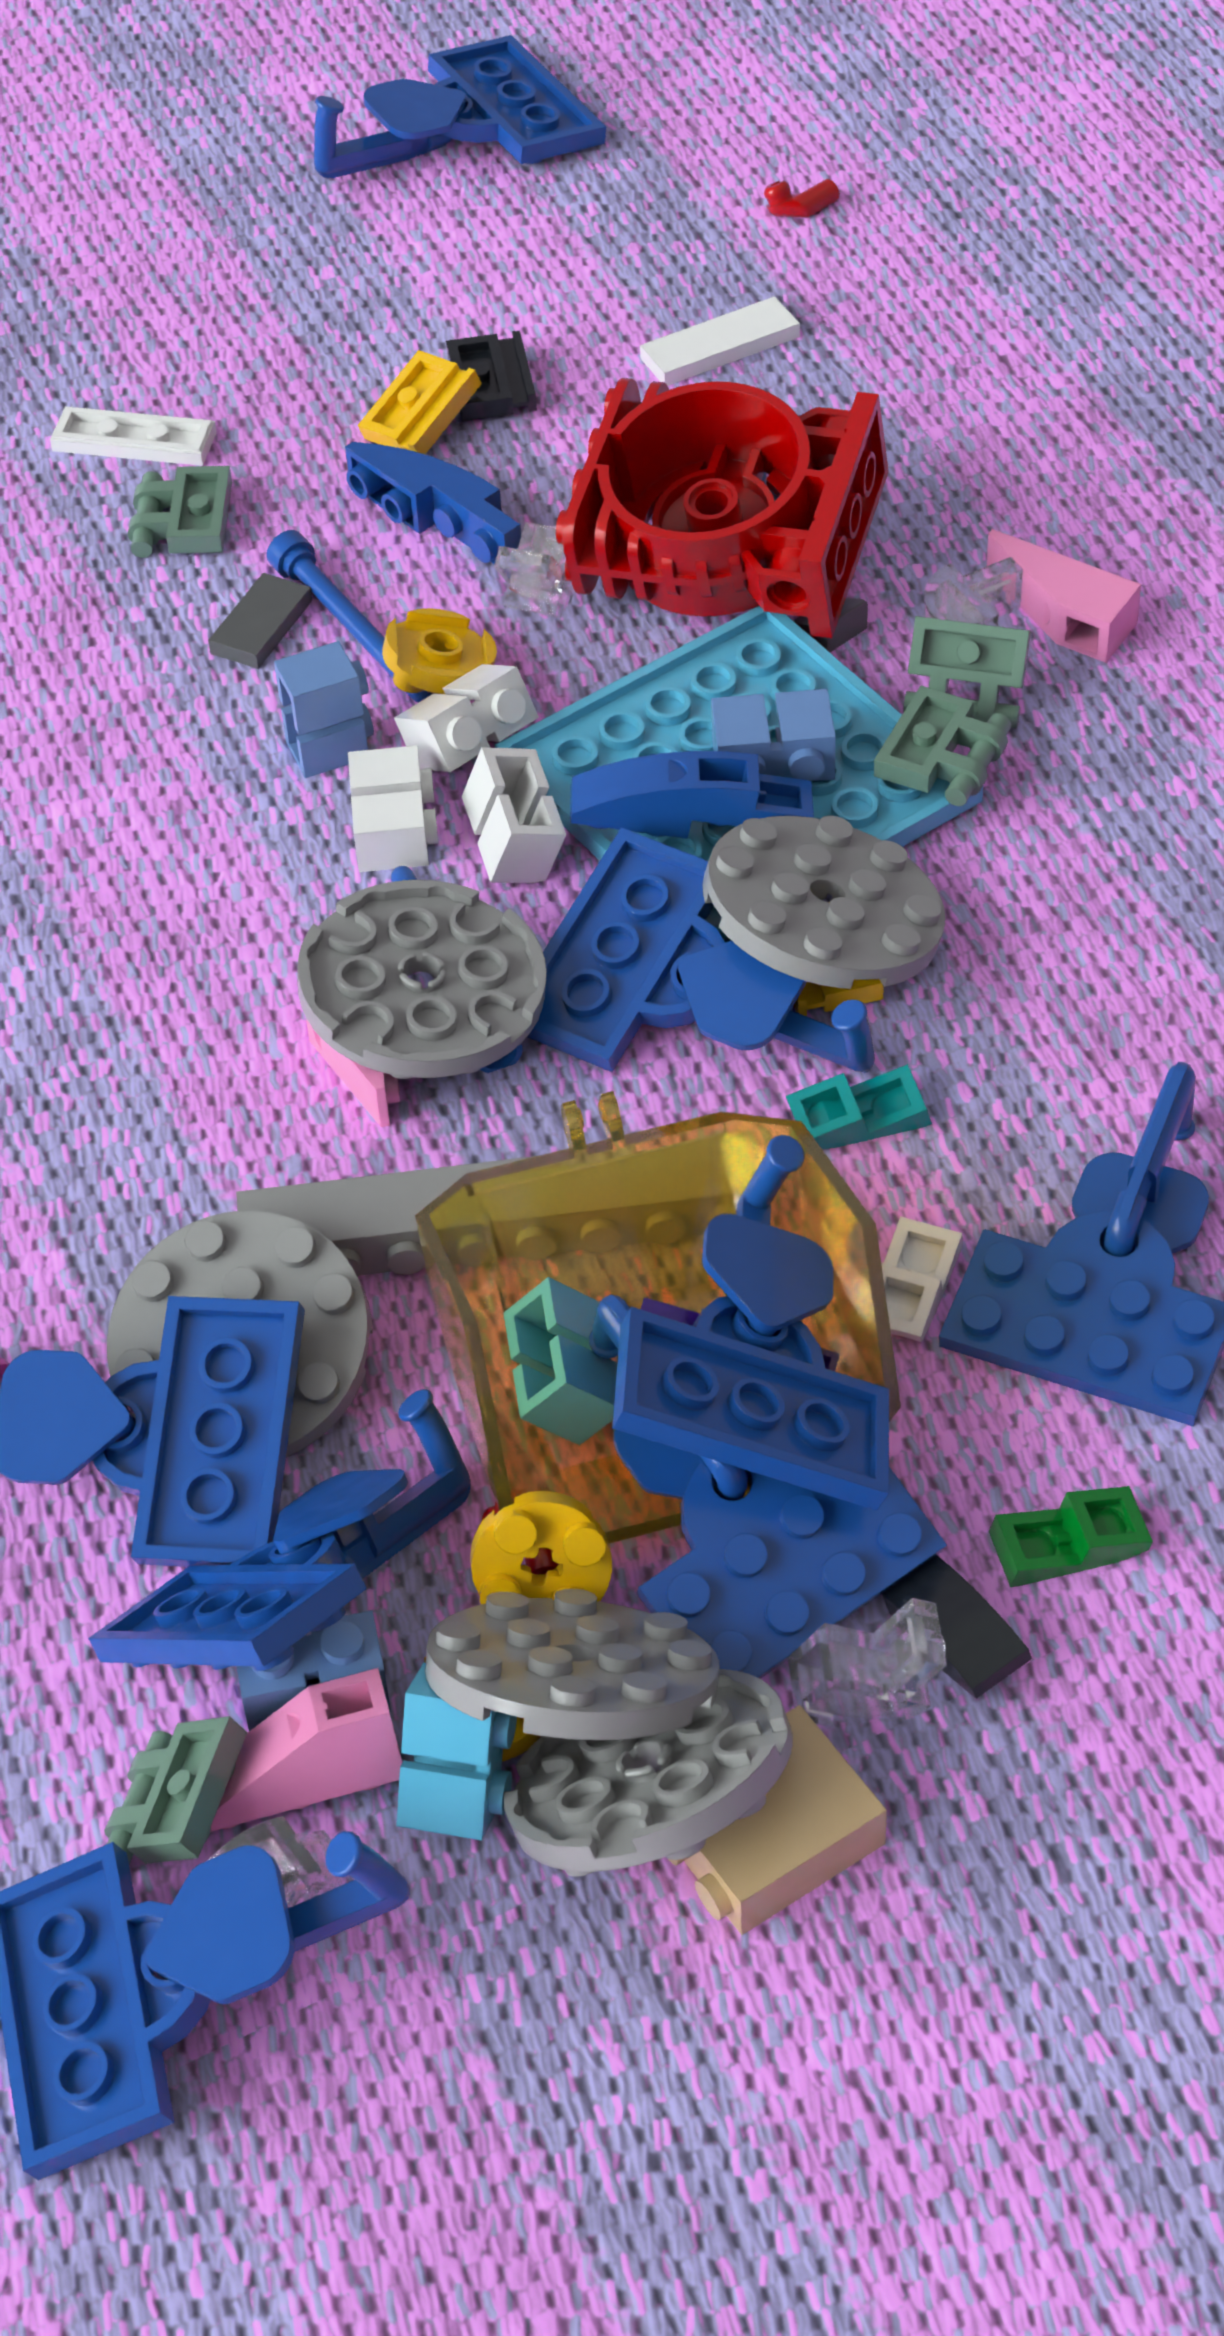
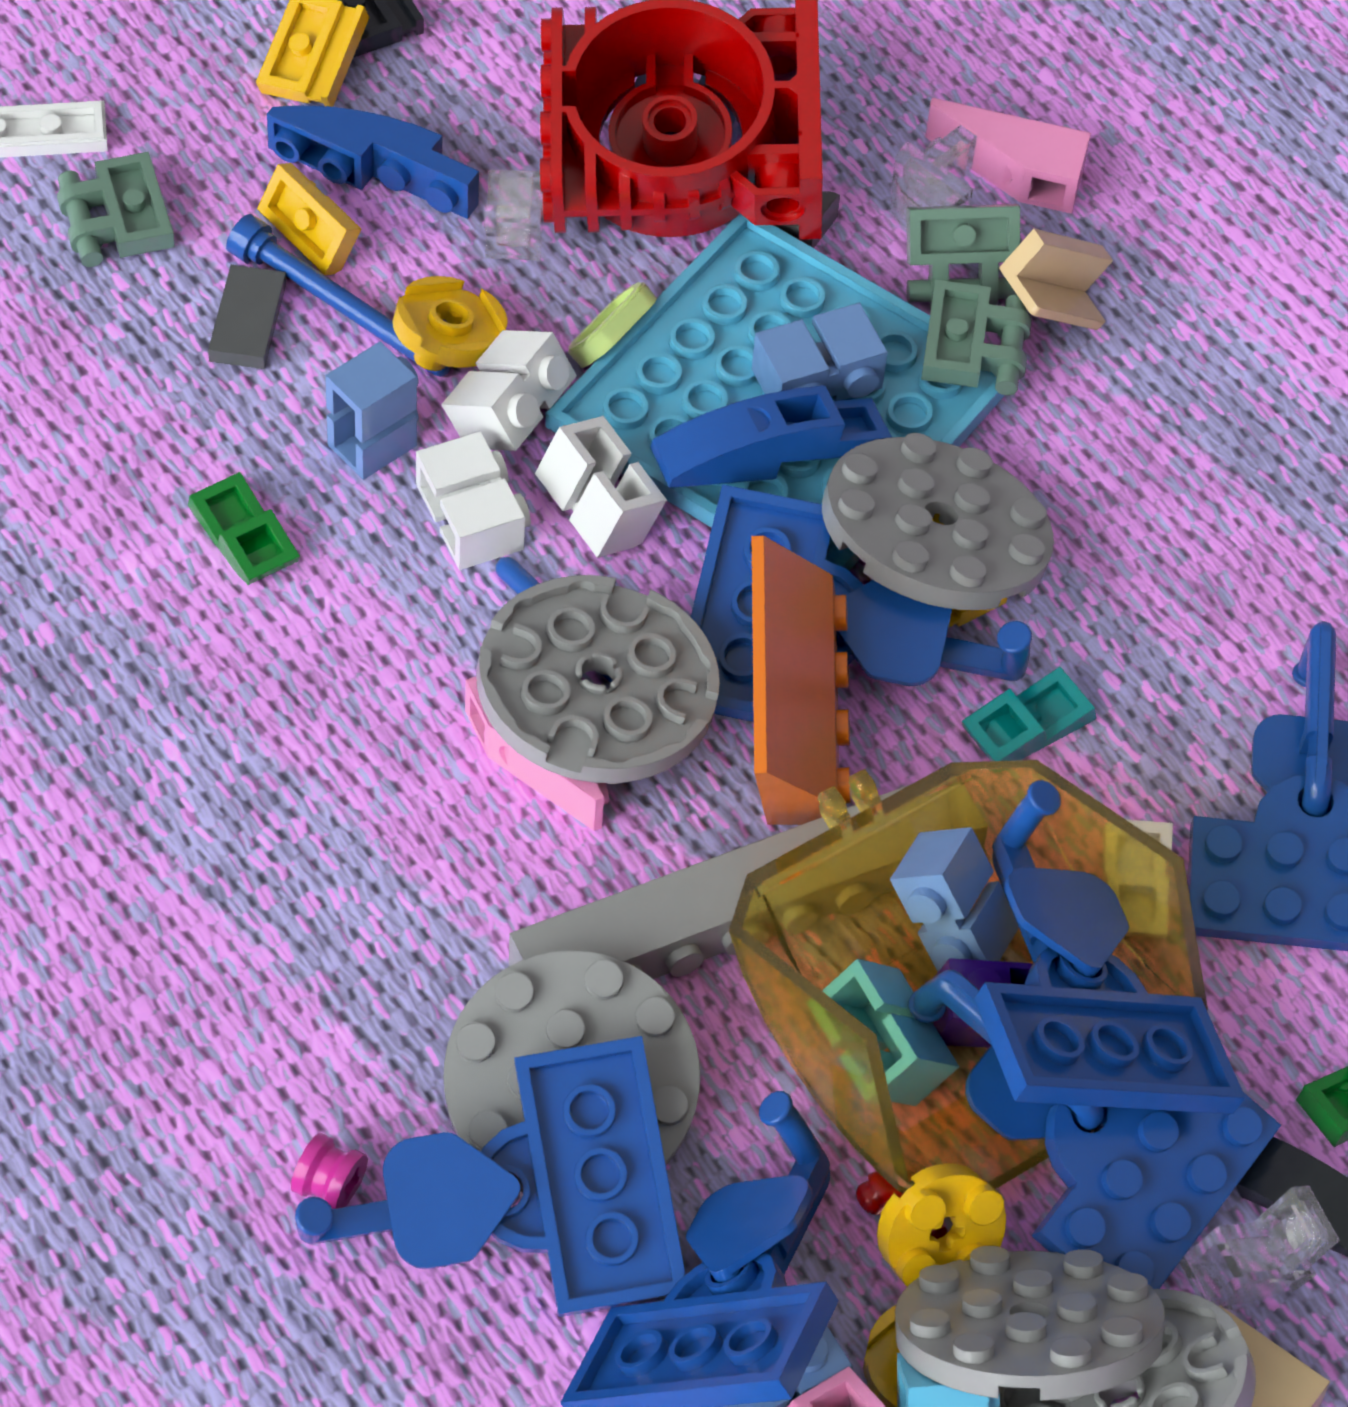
camera: 25 degrees left, 5 degrees up
none -> green slope [188,472,300,585]
none -> yellow plate [257,163,362,275]
none -> yellowish green tile [568,282,657,368]
none -> orange slope [751,536,851,825]
none -> medium blue piece [890,827,1019,972]
none -> tan panel [999,228,1113,330]

